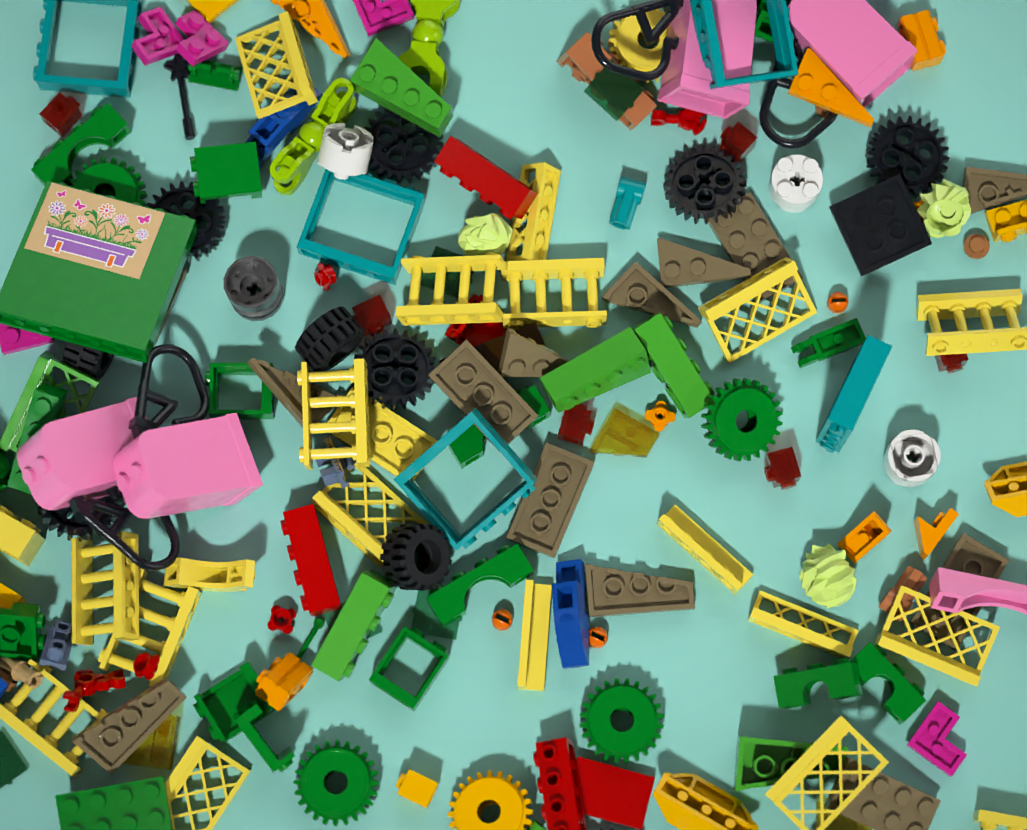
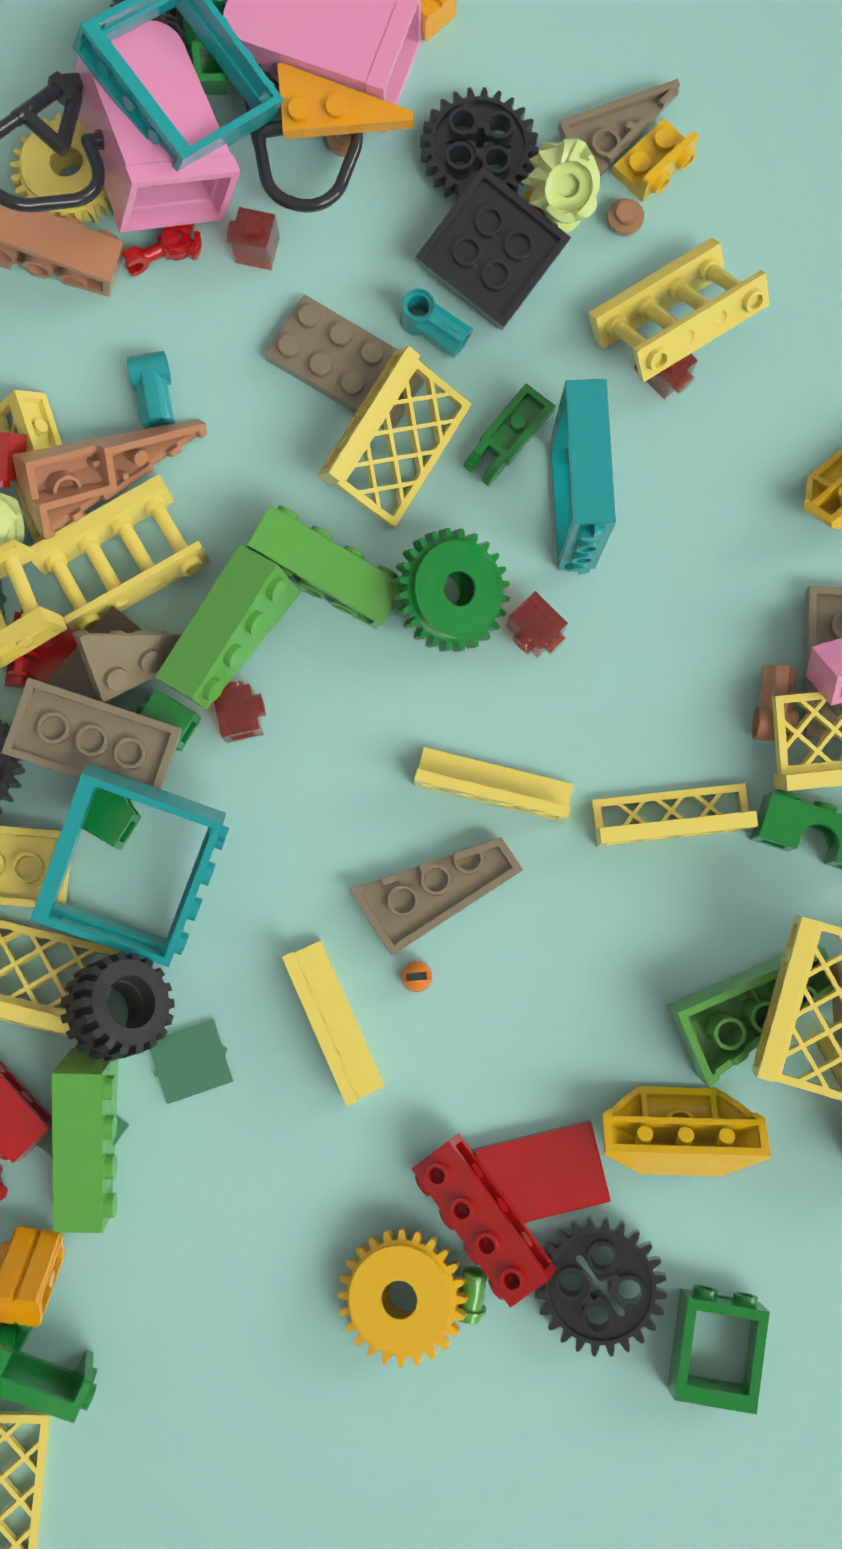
camera: 30 degrees left, 5 degrees up
green gear [293,740,380,827] -> none
green hinge [297,618,324,662] -> none
green window [369,626,449,711] -> none
yellow brick [395,769,439,809] -> none
green arch [426,544,534,628] -> none
orange hinge [492,609,513,631] -> none
dark tan plate [506,442,594,559] -> none
blue slope [552,559,589,669] -> none
green gear [579,678,664,764] -> none
clear green piece [584,60,644,121] -> none
clear yellow wing [590,408,660,458] -> none
dark tan wing [602,261,702,328] -> none
light orange plate [644,401,676,432] -> none
dark tan wing [657,238,752,288] -> none
black gear [663,145,747,225] -> none
white brick [769,155,823,213] -> none
green arch [773,658,863,709] -> none
yellowish green hair [799,543,857,609] -> none
orange hinge [827,292,848,314] -> none
light orange slope [837,511,892,564] -> none
white brick [883,430,941,487] -> none
light orange slope [914,508,959,559] -> none
none -> nougat wedge [12,419,207,539]
none -> teal piece [400,288,473,358]

